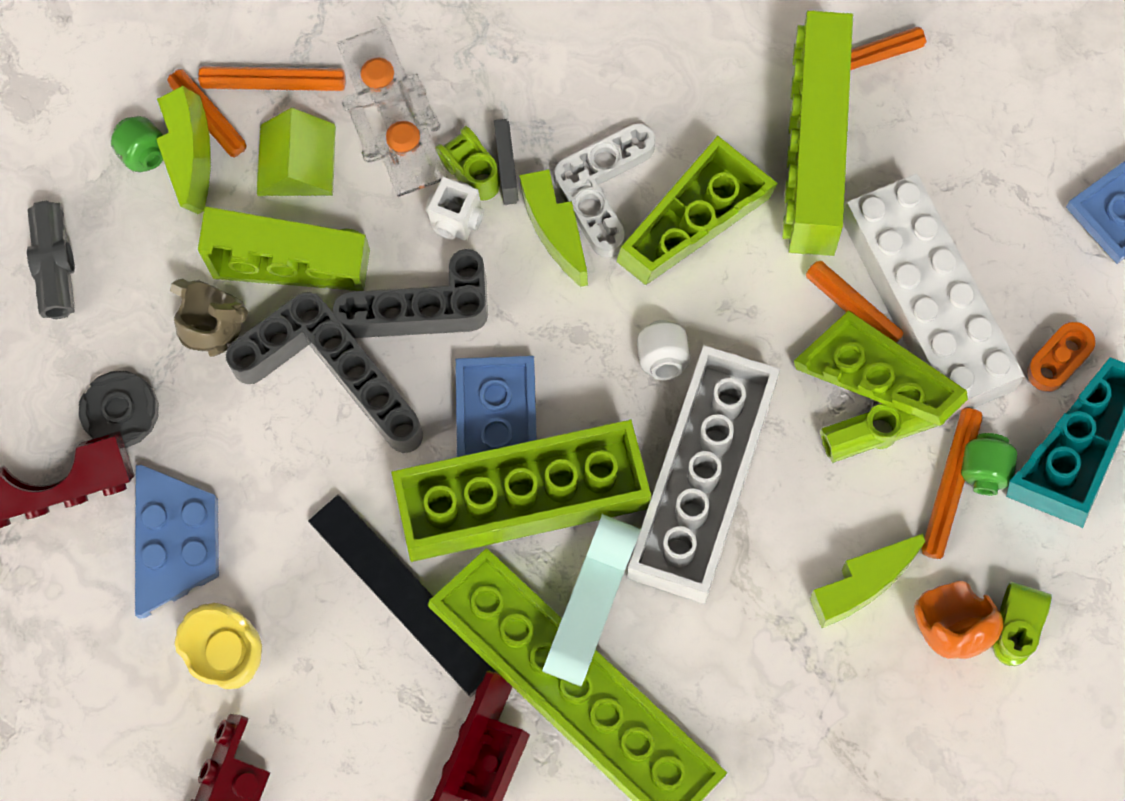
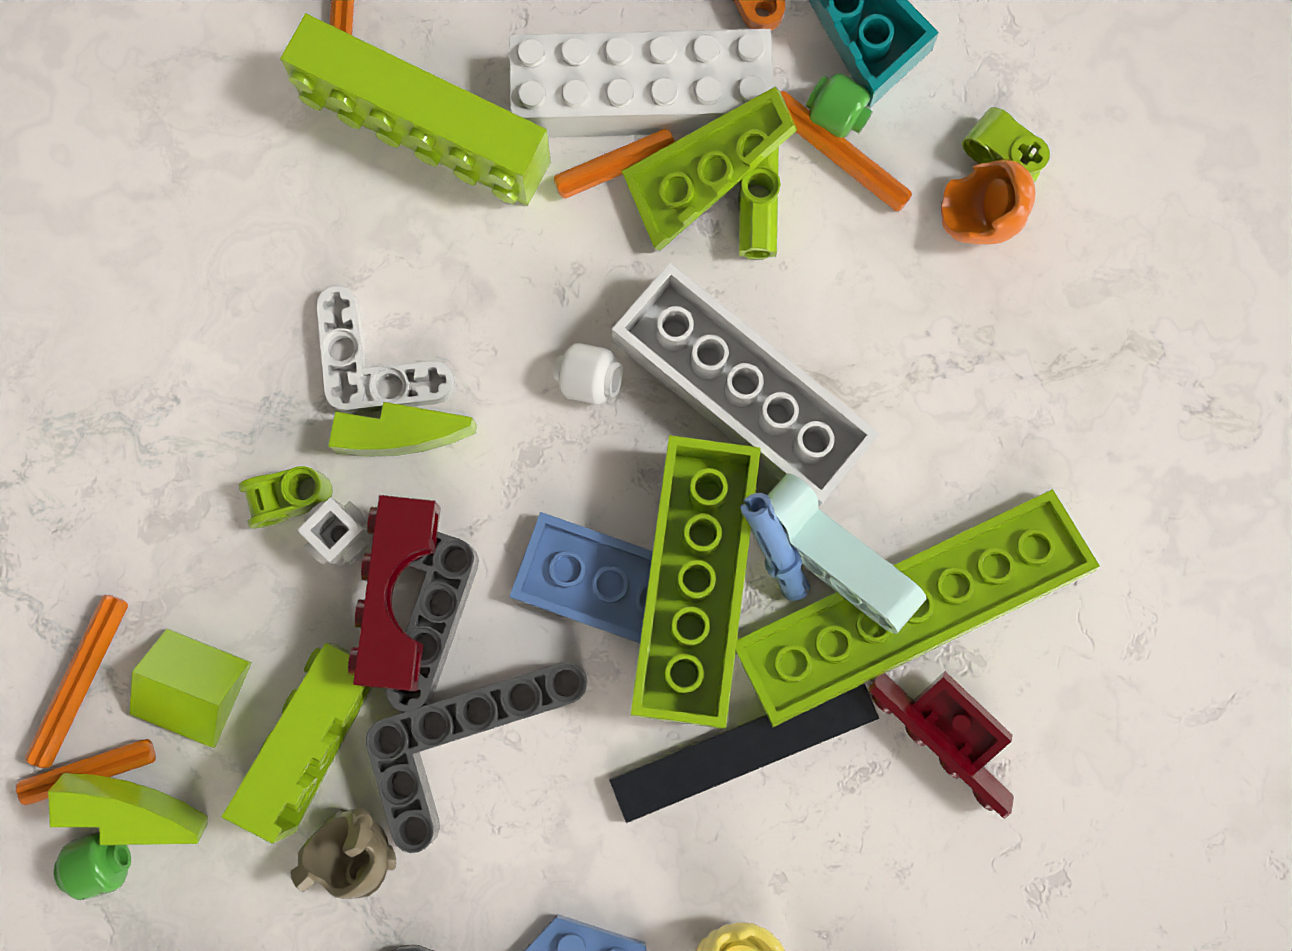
camera: 80 degrees left, 10 degrees up
clear piece [336,25,447,197] -> none
dark grey tile [494,119,519,205] -> none
lime wedge [616,136,778,285] -> none
lime slope [810,534,925,628] -> none
none -> dark red arch [348,495,441,691]
none -> medium blue pin [741,493,810,601]

